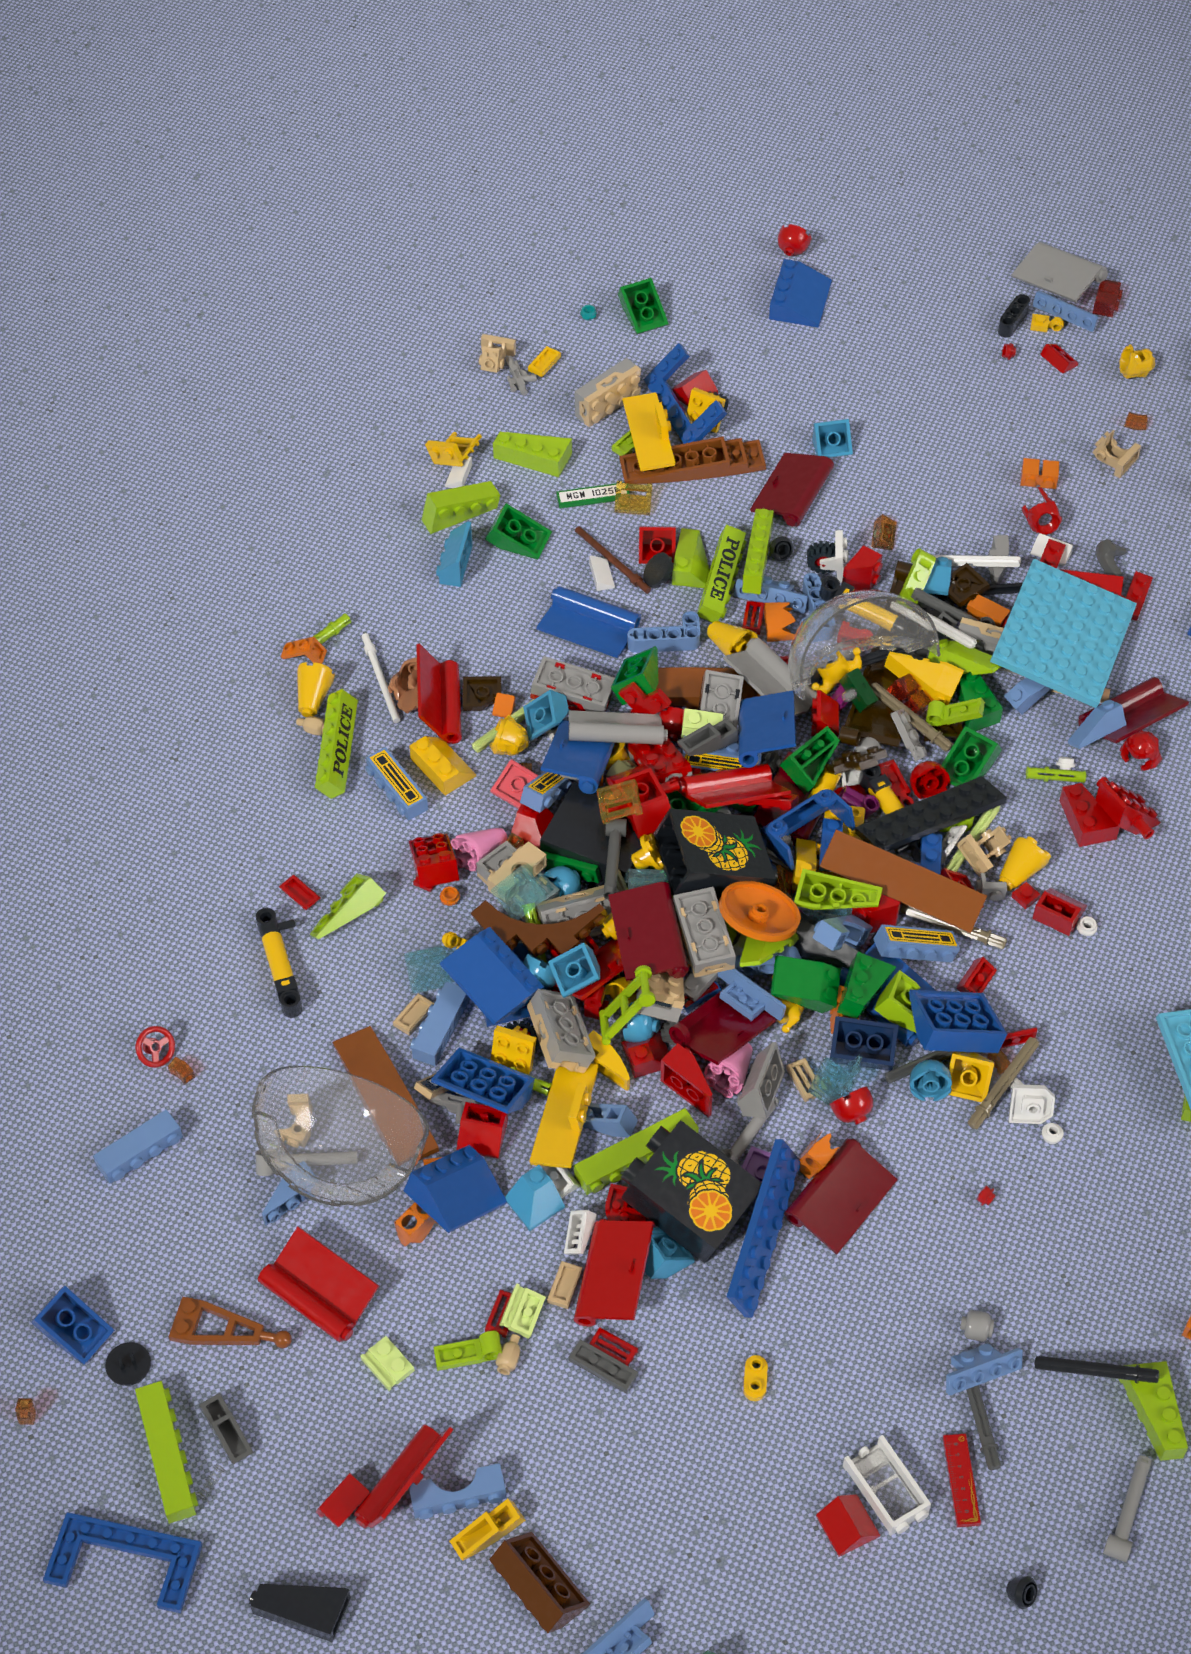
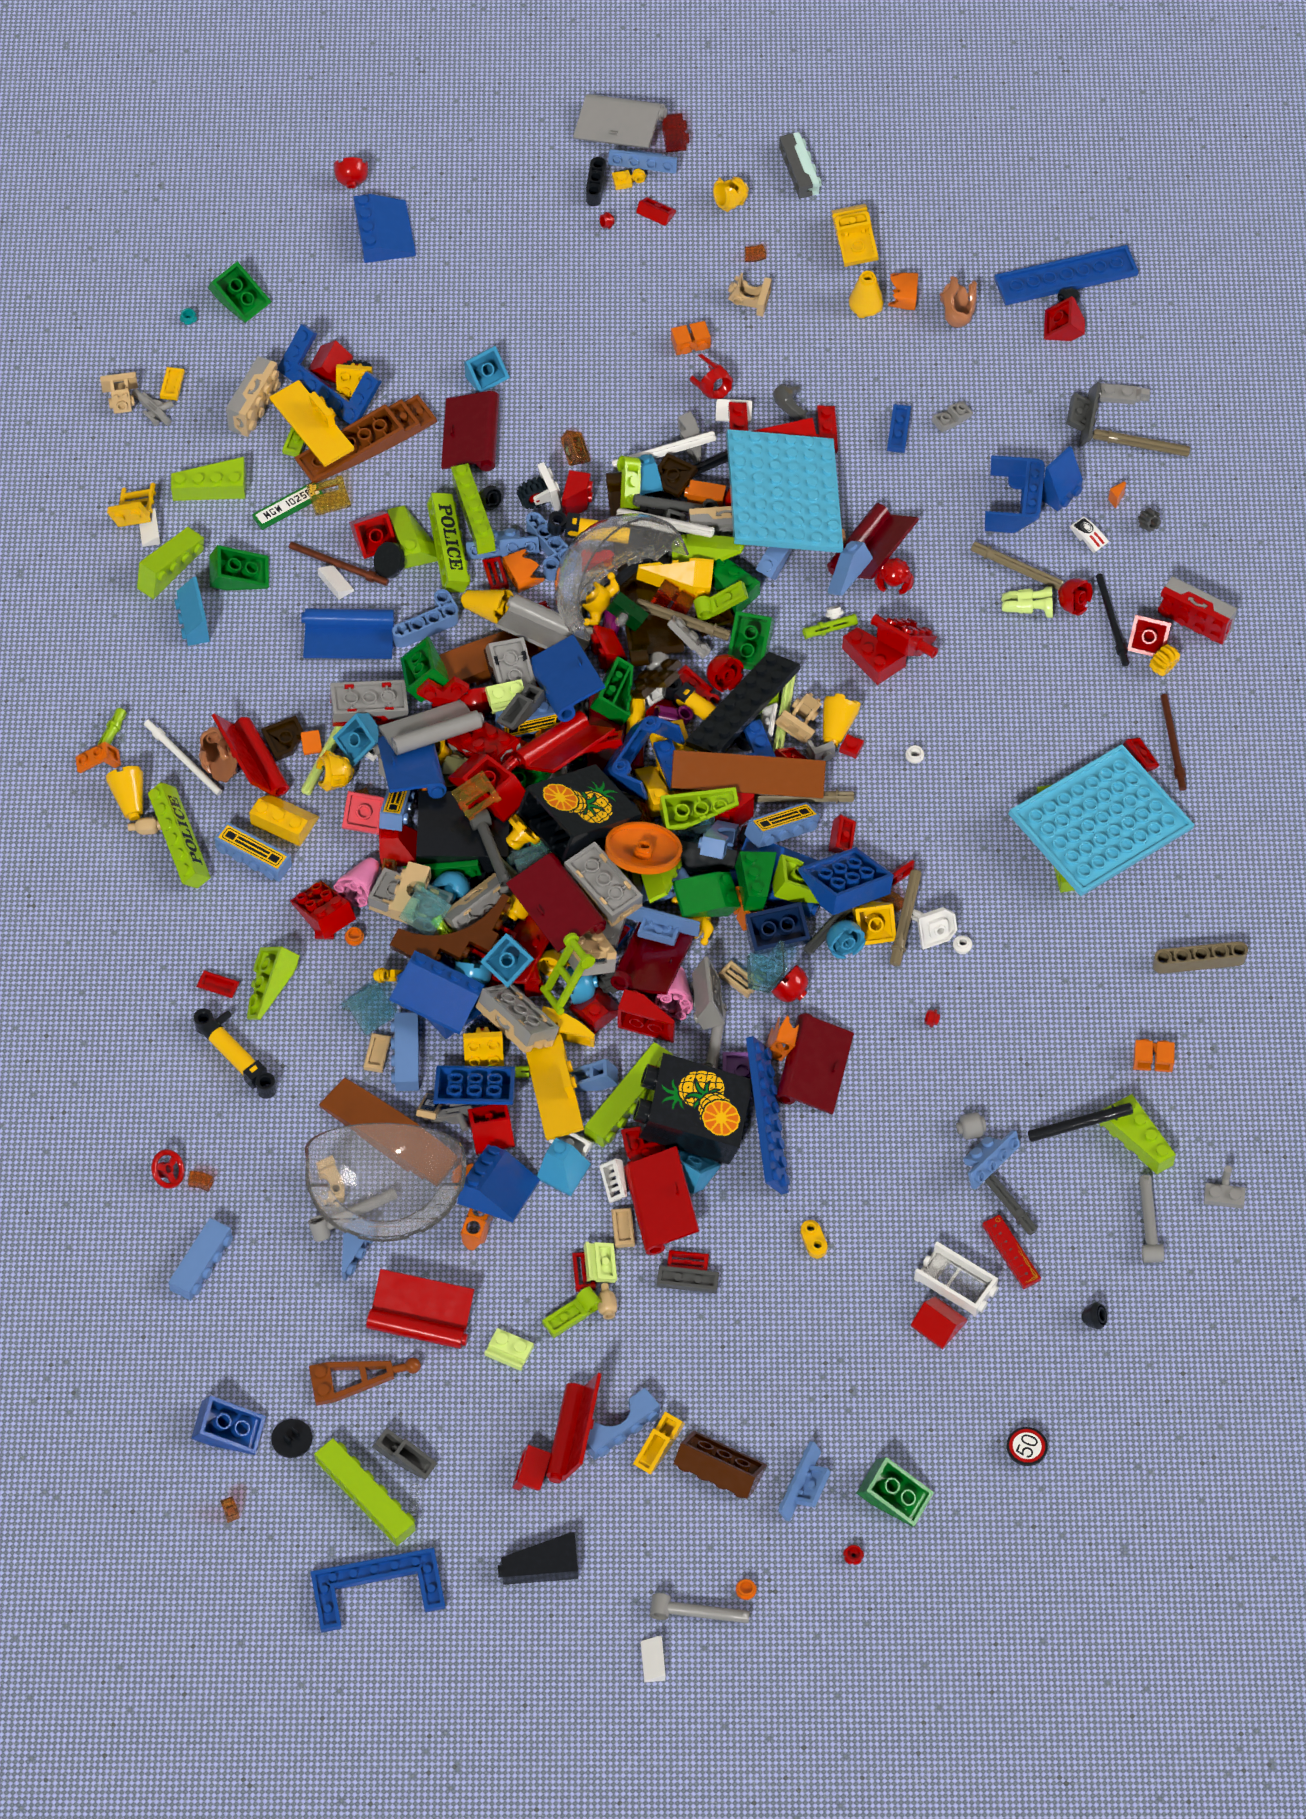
camera: 25 degrees left, 5 degrees up
red slope [1032,888,1087,936] -> none

